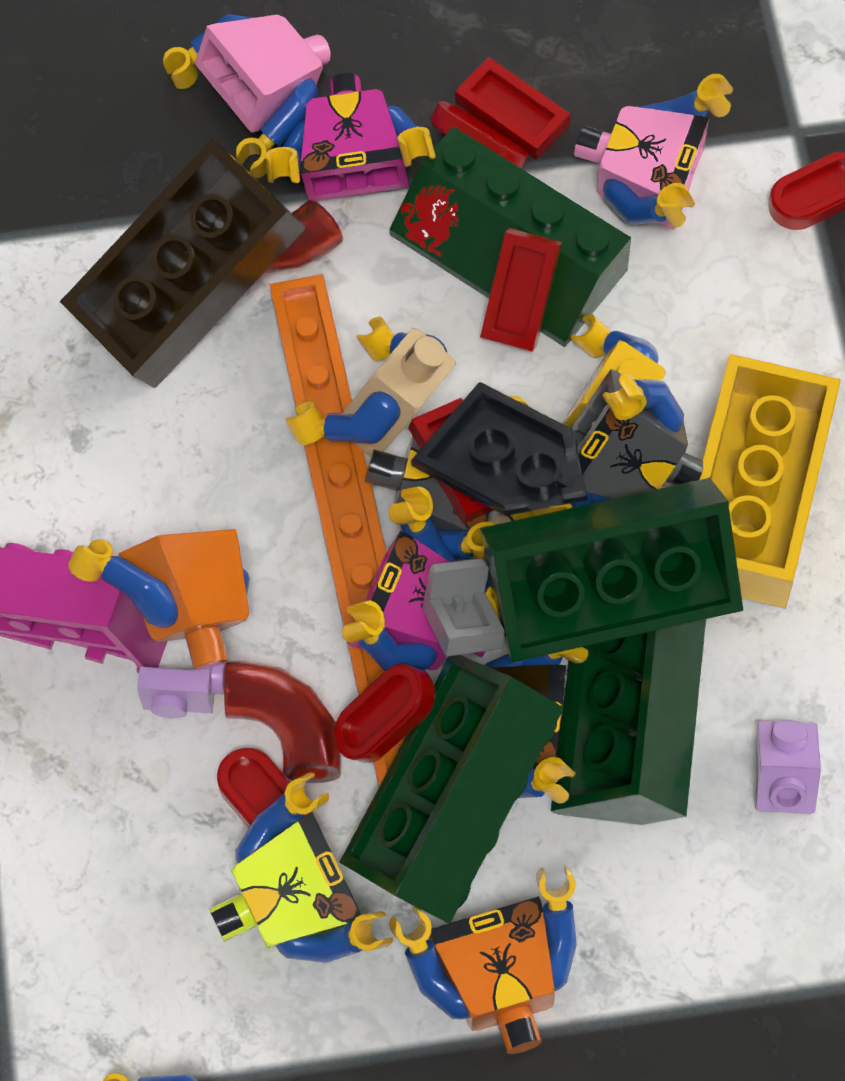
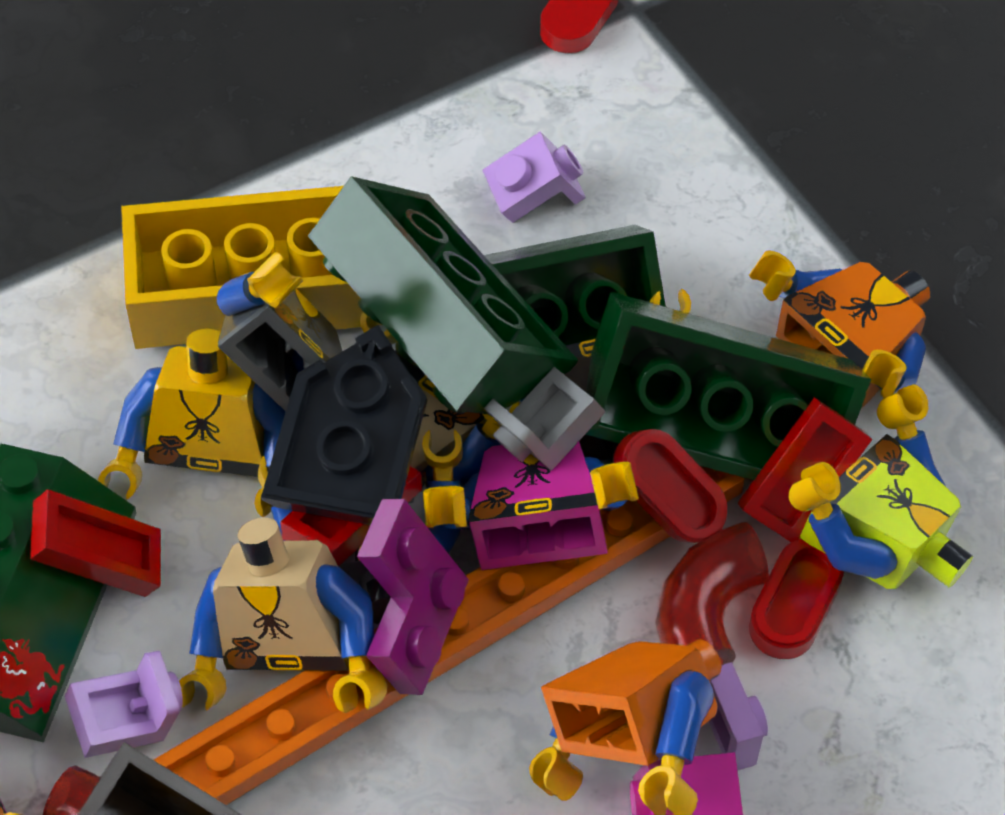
camera: 115 degrees left, 10 degrees down
none -> lavender bracket [65,651,183,758]
none -> magenta plate [357,499,469,695]
none -> red tile [738,397,873,542]

